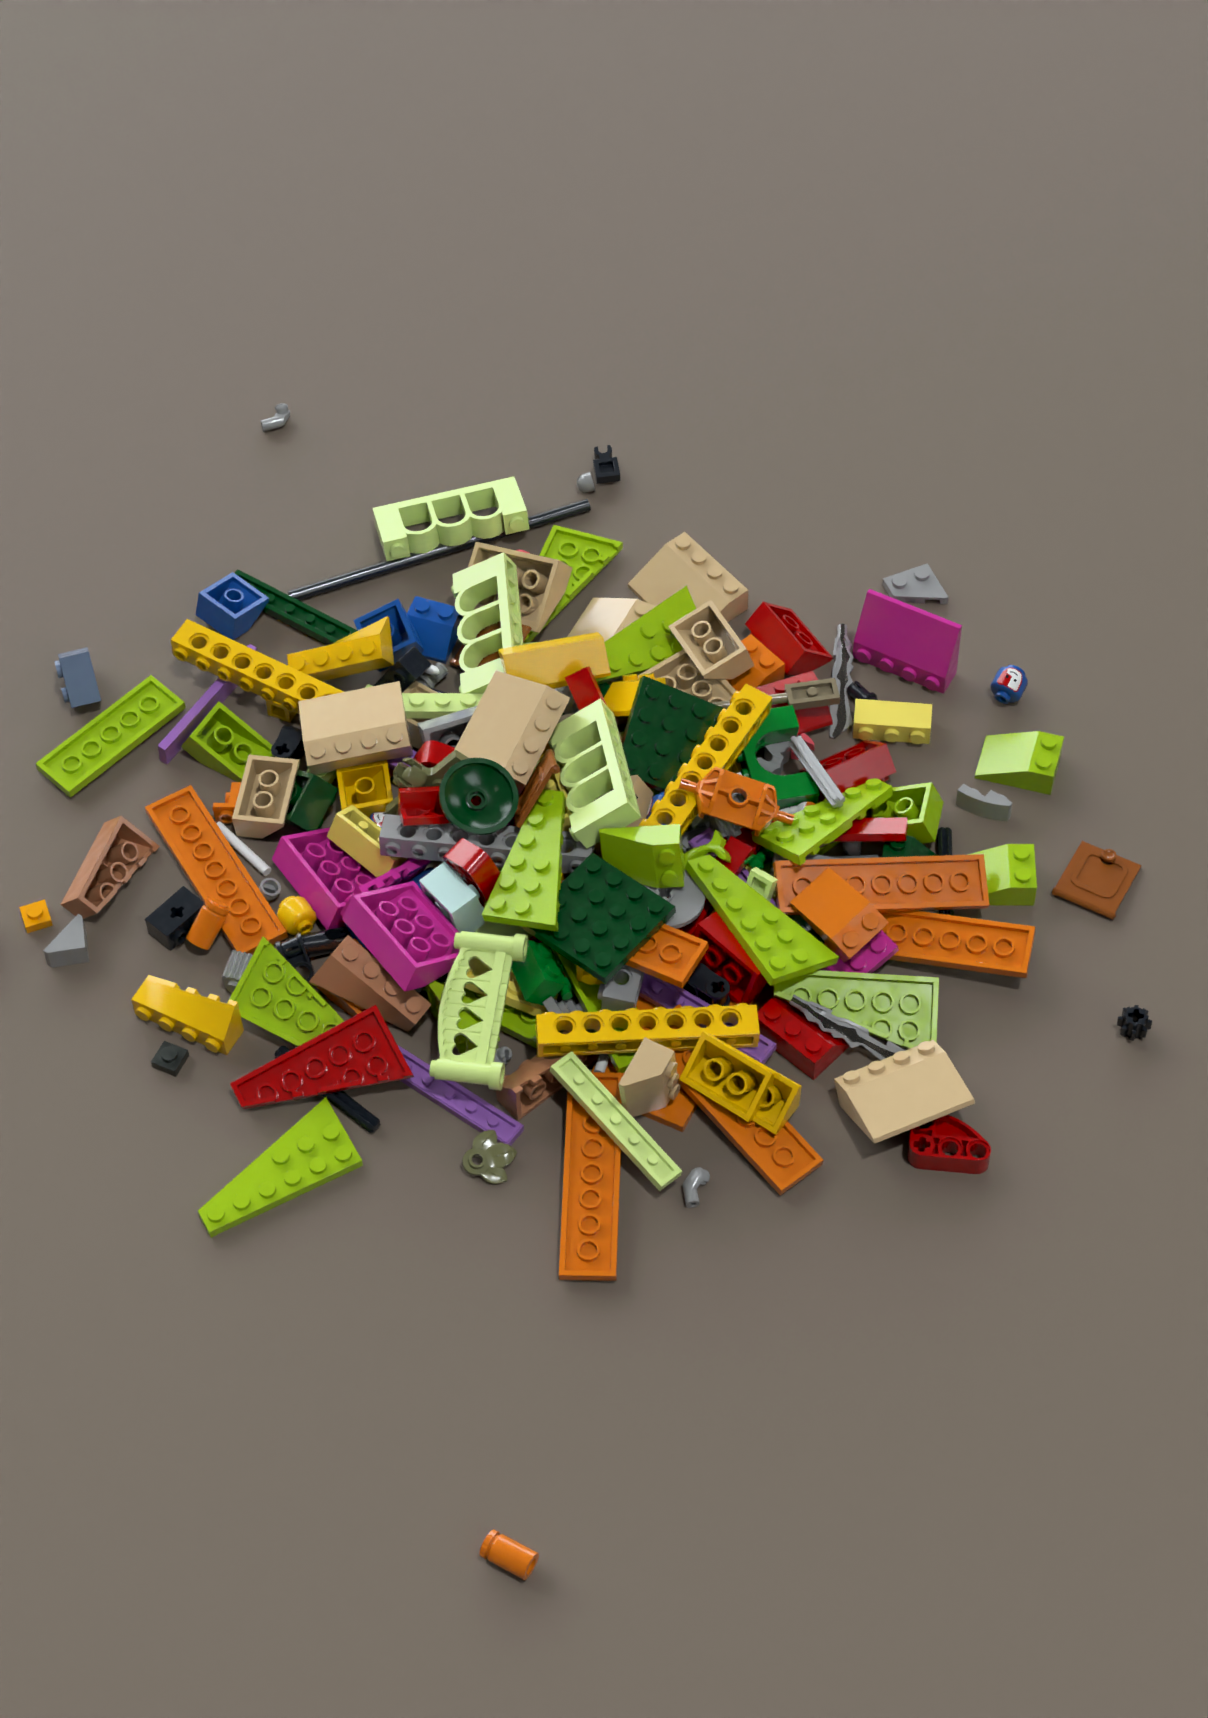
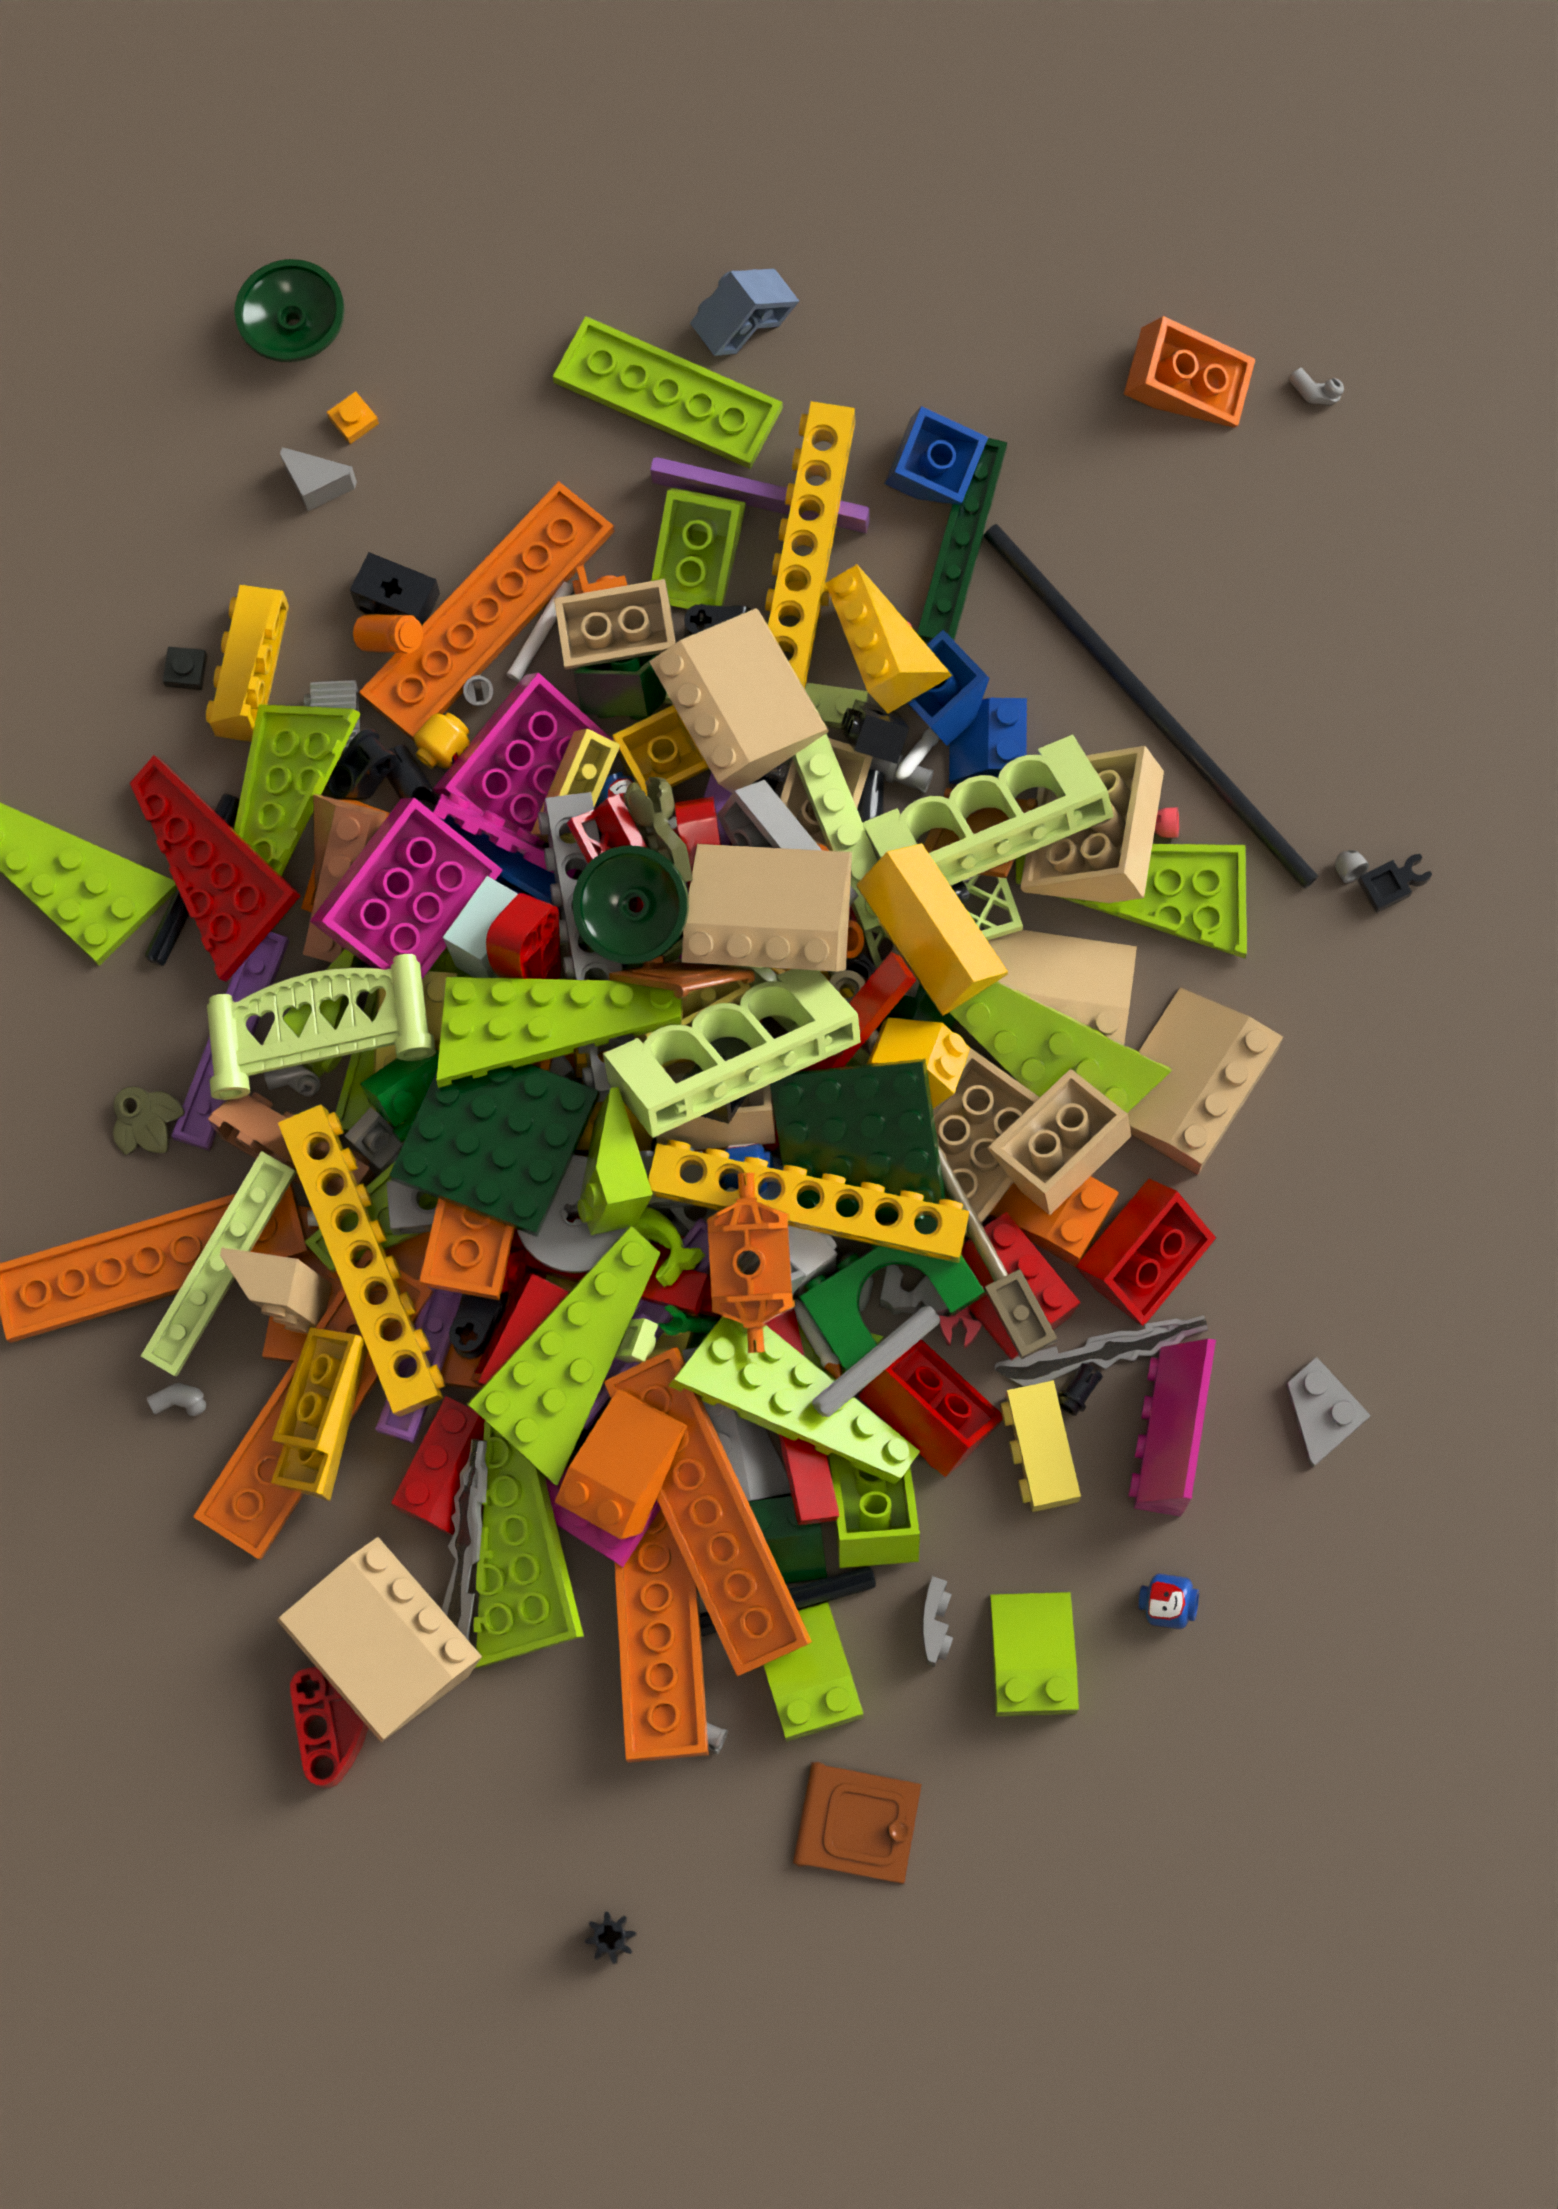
camera: 75 degrees right, 20 degrees up
nougat wedge [60,816,160,919] -> none
yellowish green fence [373,477,529,561] -> none
none -> orange slope [1124,316,1255,428]

